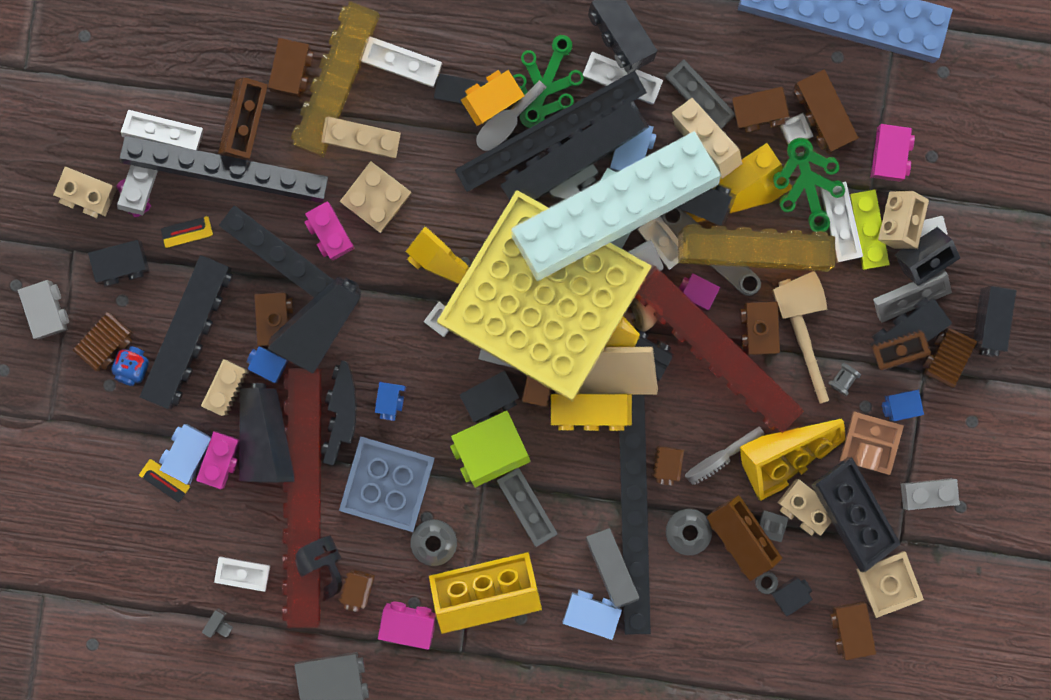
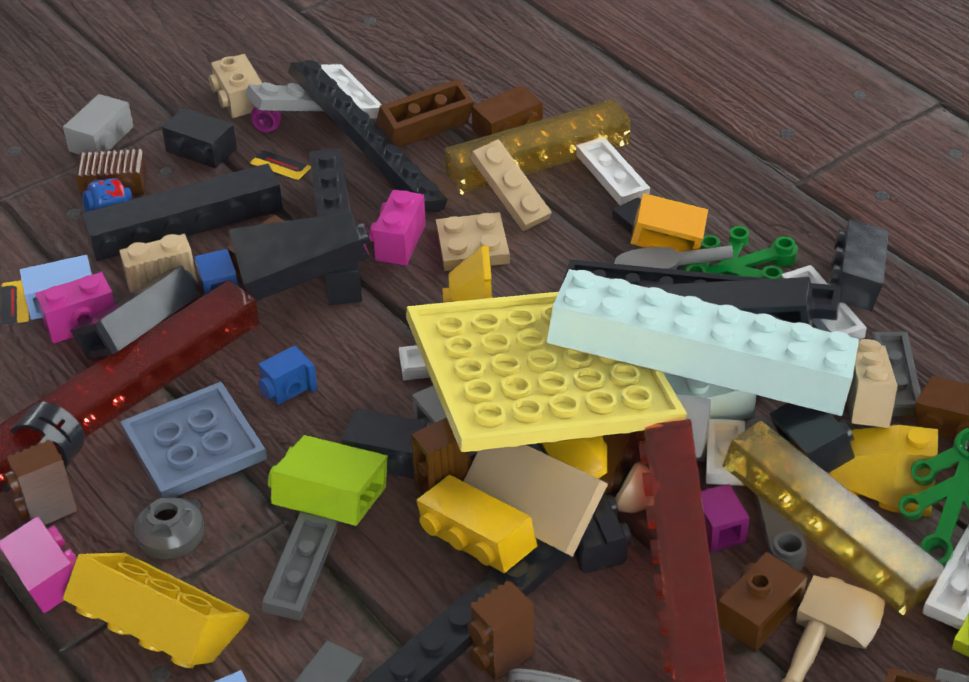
camera: 50 degrees right, 45 degrees down
black slope [321,360,357,465] -> none

